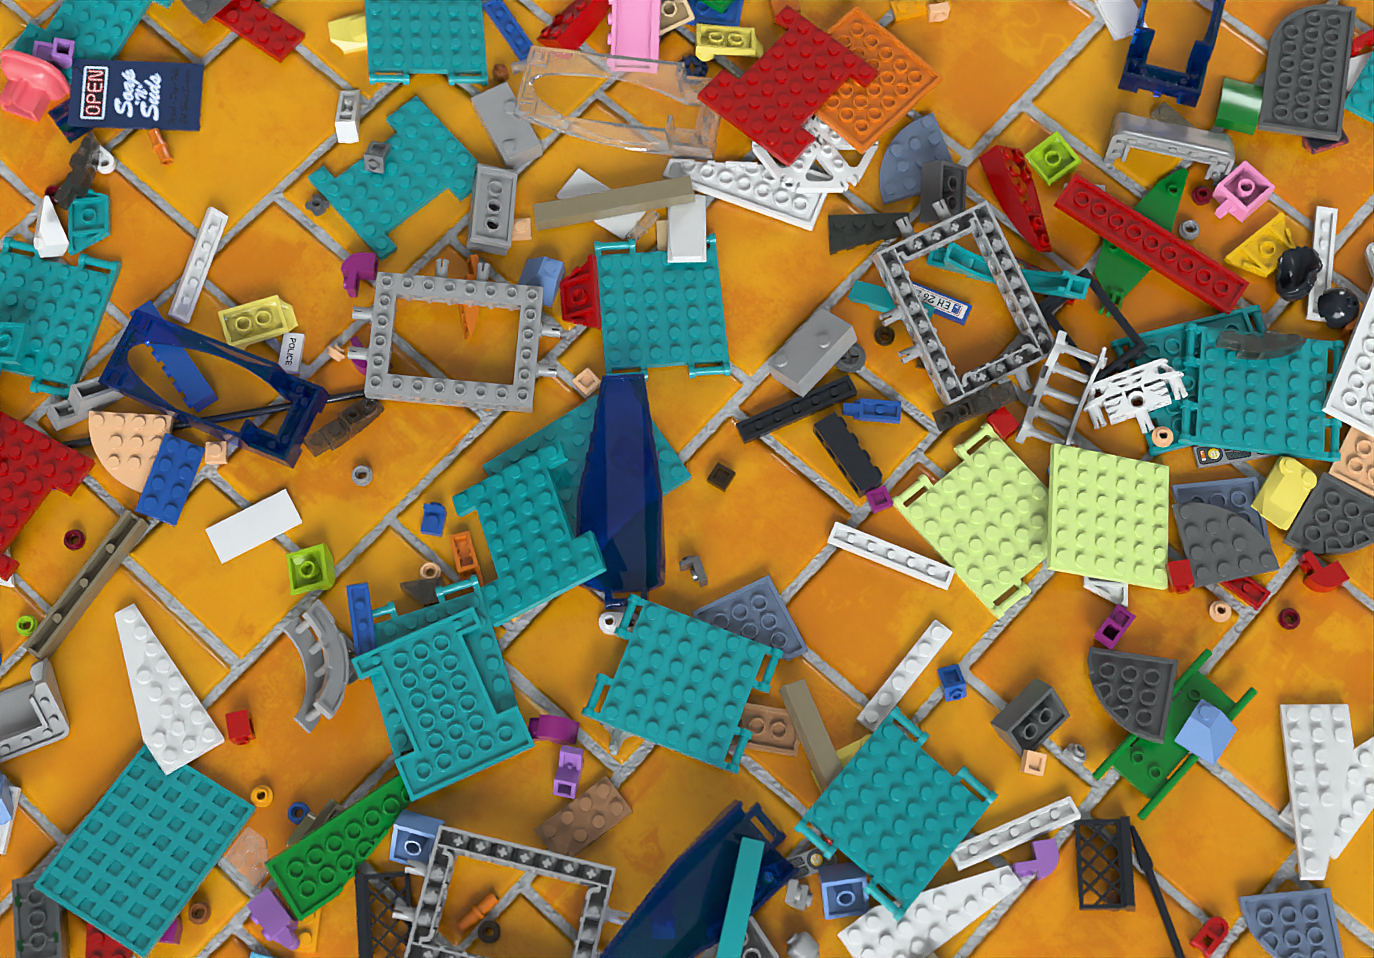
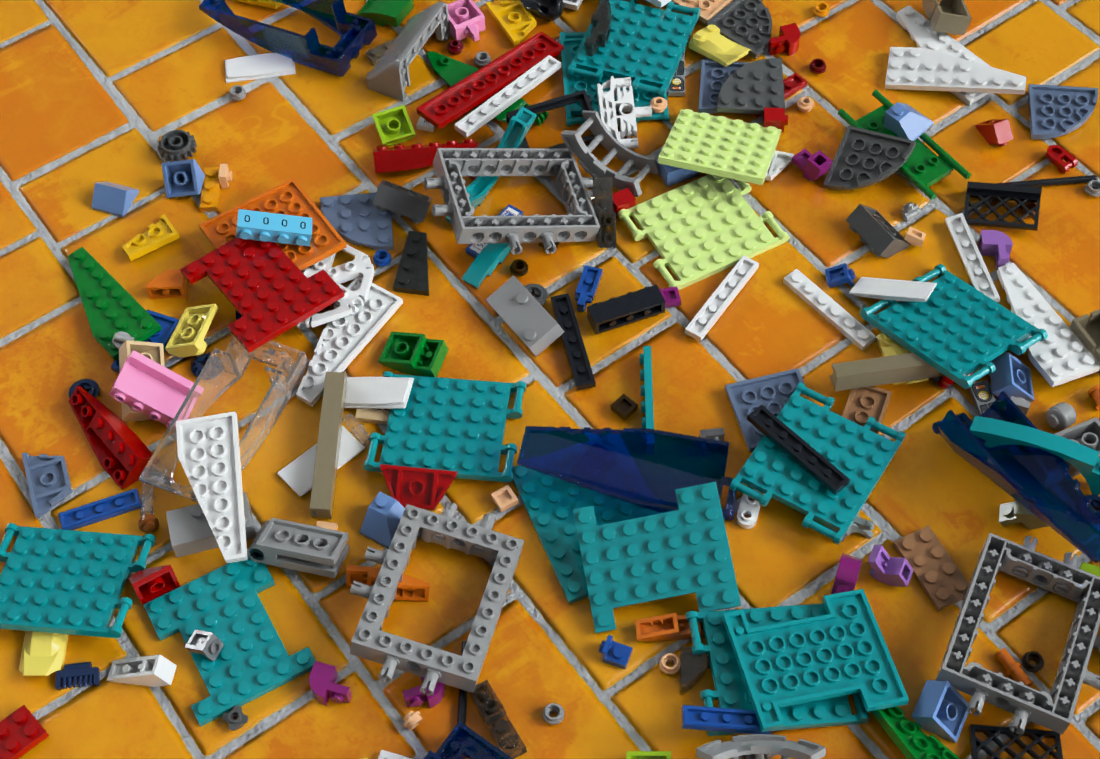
camera: 80 degrees left, 15 degrees down
none -> dark blue piece [55,662,100,690]
none -> red slope [129,565,181,606]
none -> white wing [176,411,248,563]
none -> medium azure brick [236,209,313,246]
none -> blue plate [373,250,391,267]
none -> green slope [378,332,449,377]
none -> white plate [454,55,561,138]
none -> teal plate [639,346,655,453]
none -> black plate [747,405,850,495]
none -> white piece [849,277,937,302]
none -> red slope [975,119,1013,147]

